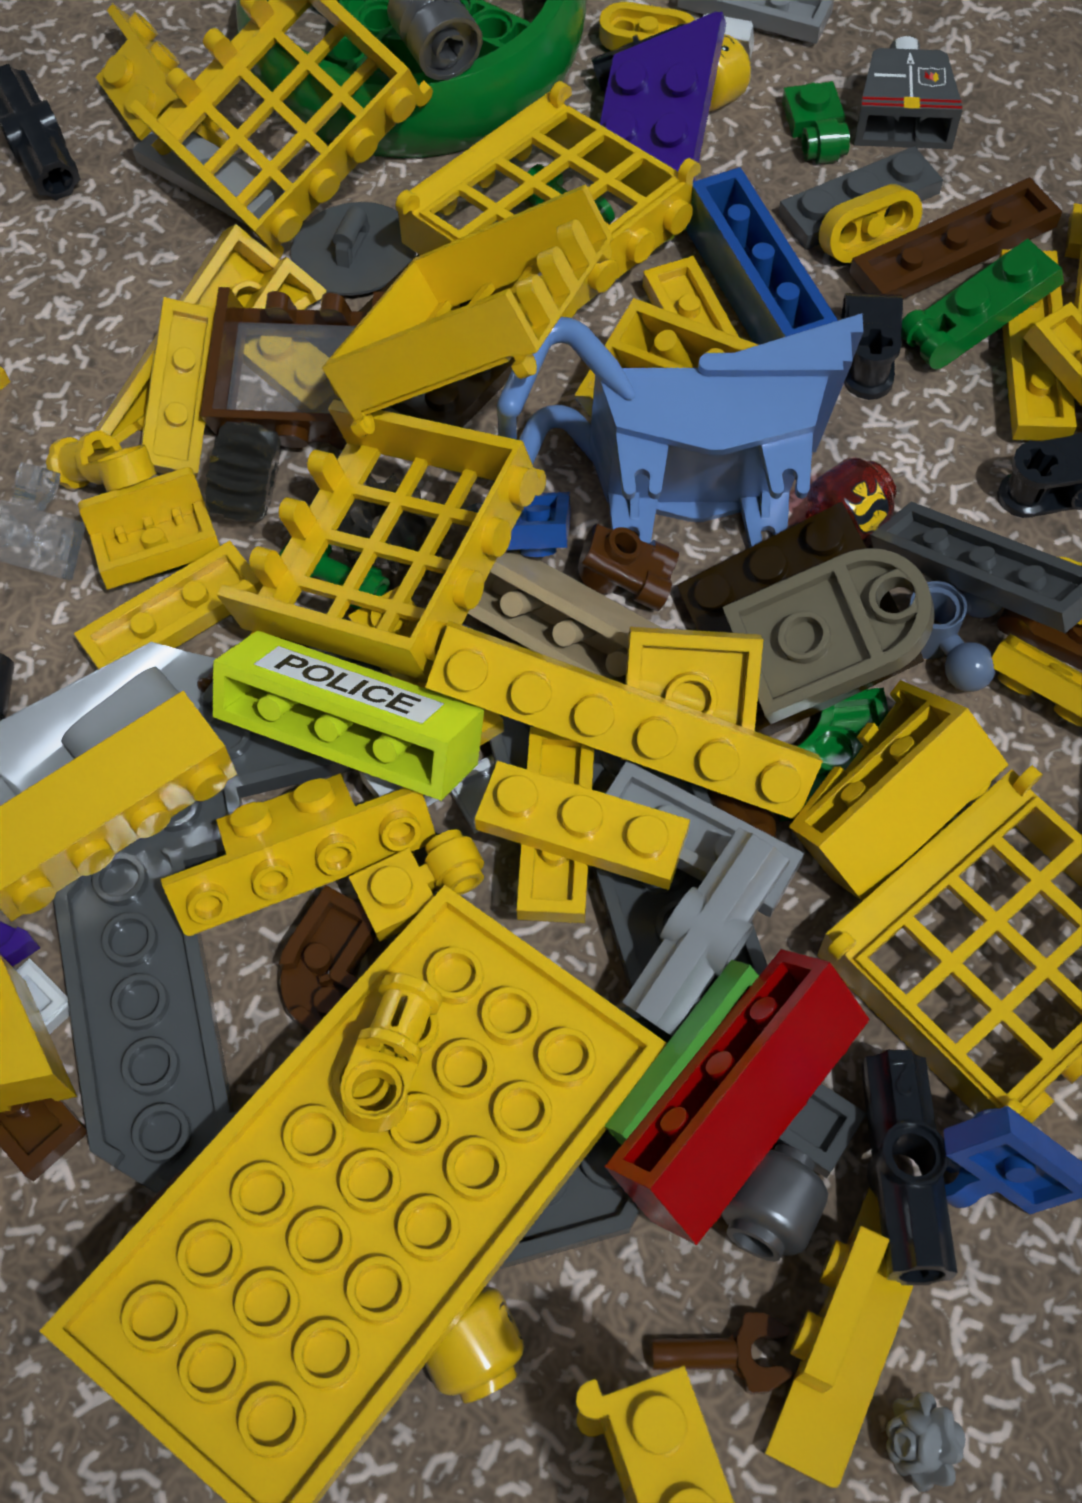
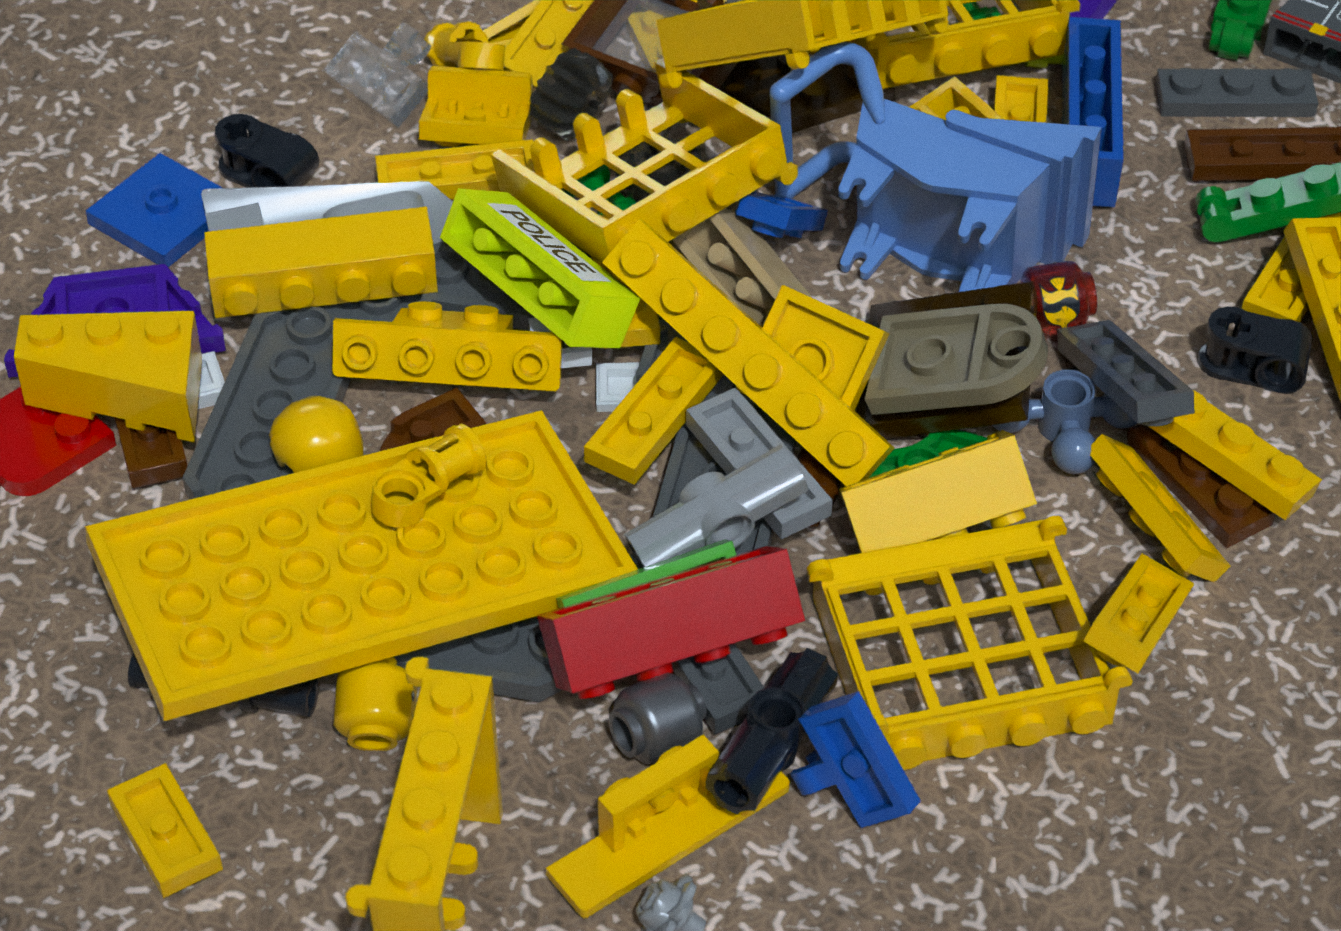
camera: 25 degrees right, 15 degrees down
yellow plate [349,829,484,942] -> none
yellow plate [474,761,690,890] -> none
reddish brown plate [578,524,679,611] -> none
reddish brown bar [652,1312,793,1395] -> none
yellow plate [819,184,922,263] -> none
black piece [841,293,903,400] -> none
none -> yellow hair [269,396,363,473]

